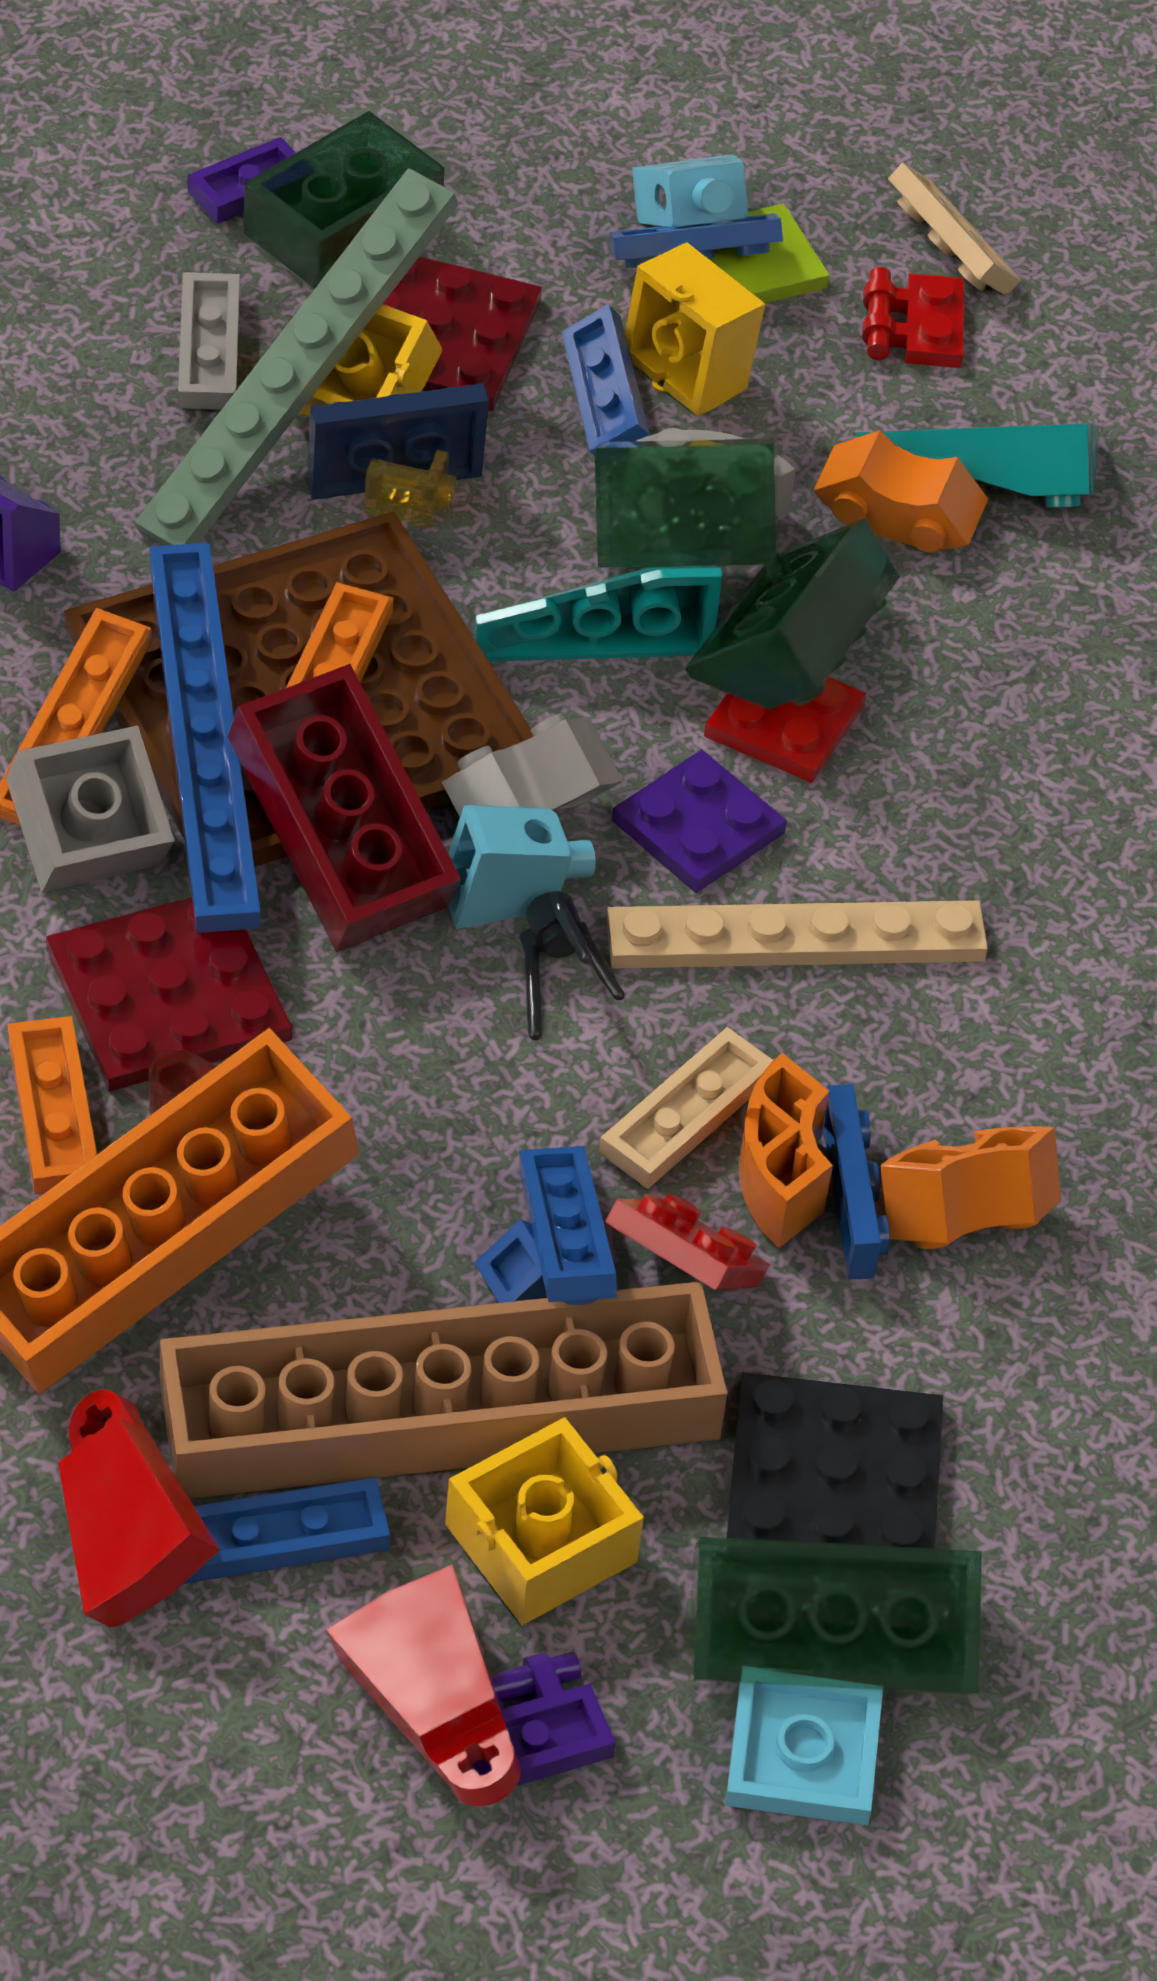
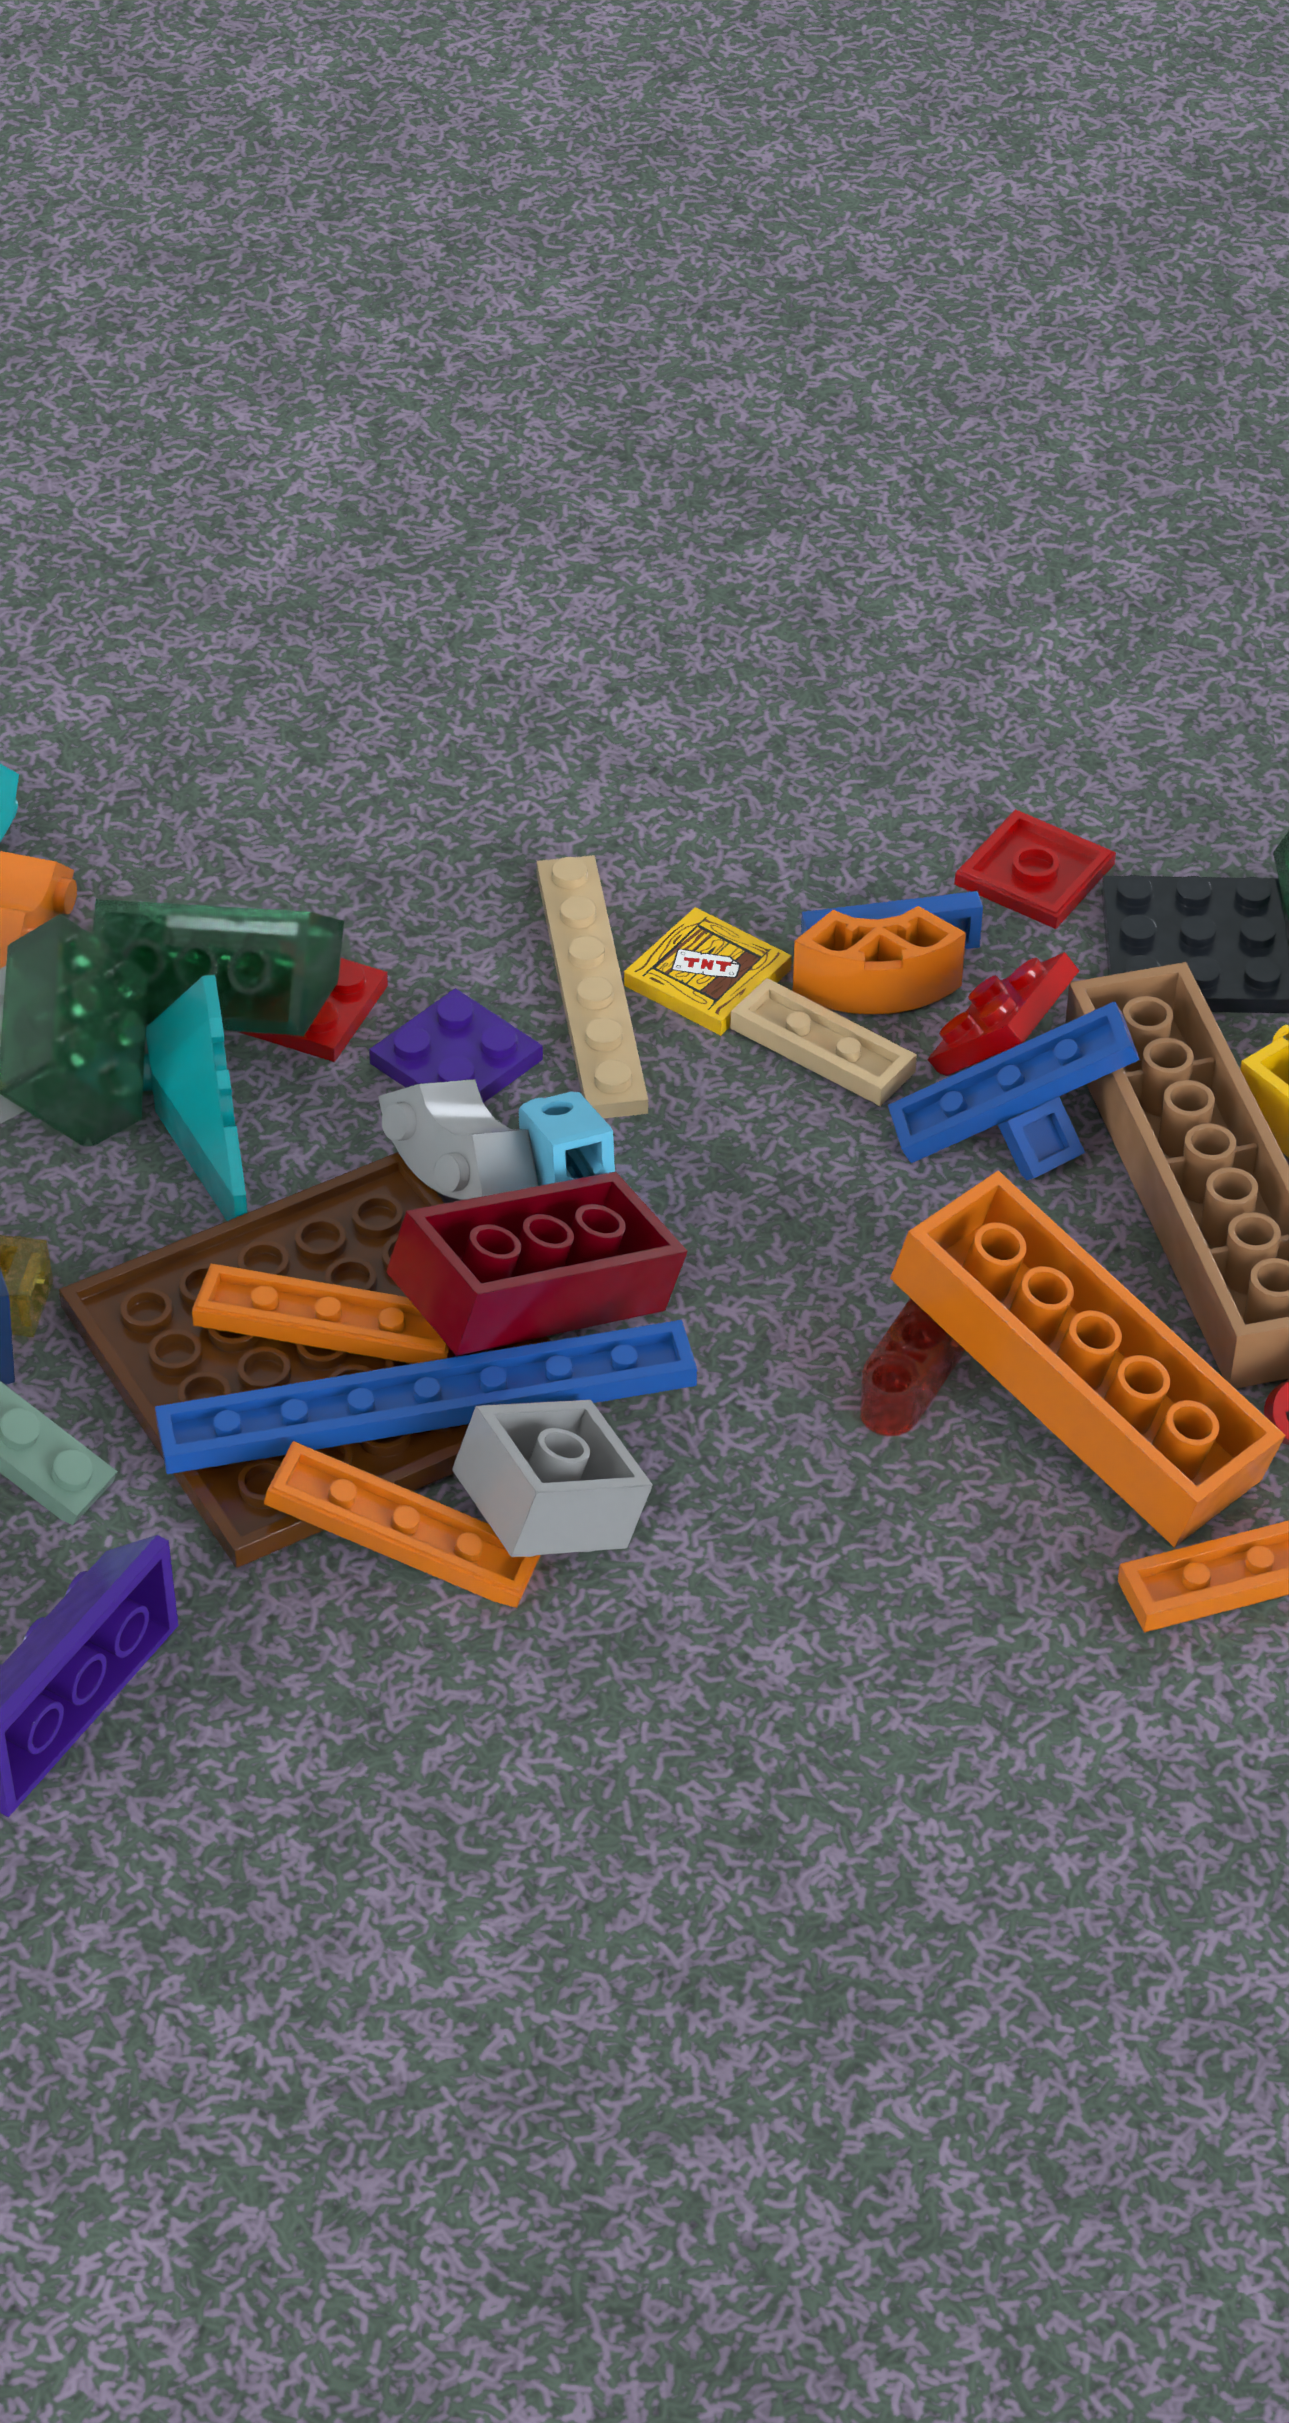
camera: 90 degrees left, 5 degrees down
orange plate [7,1016,97,1194] -> none
dark red plate [46,897,292,1092] -> none
black plant [519,891,625,1040] -> none
orange brick [881,1126,1061,1249] -> none
none -> yellow tile [624,907,792,1036]
none -> red tile [954,809,1116,929]

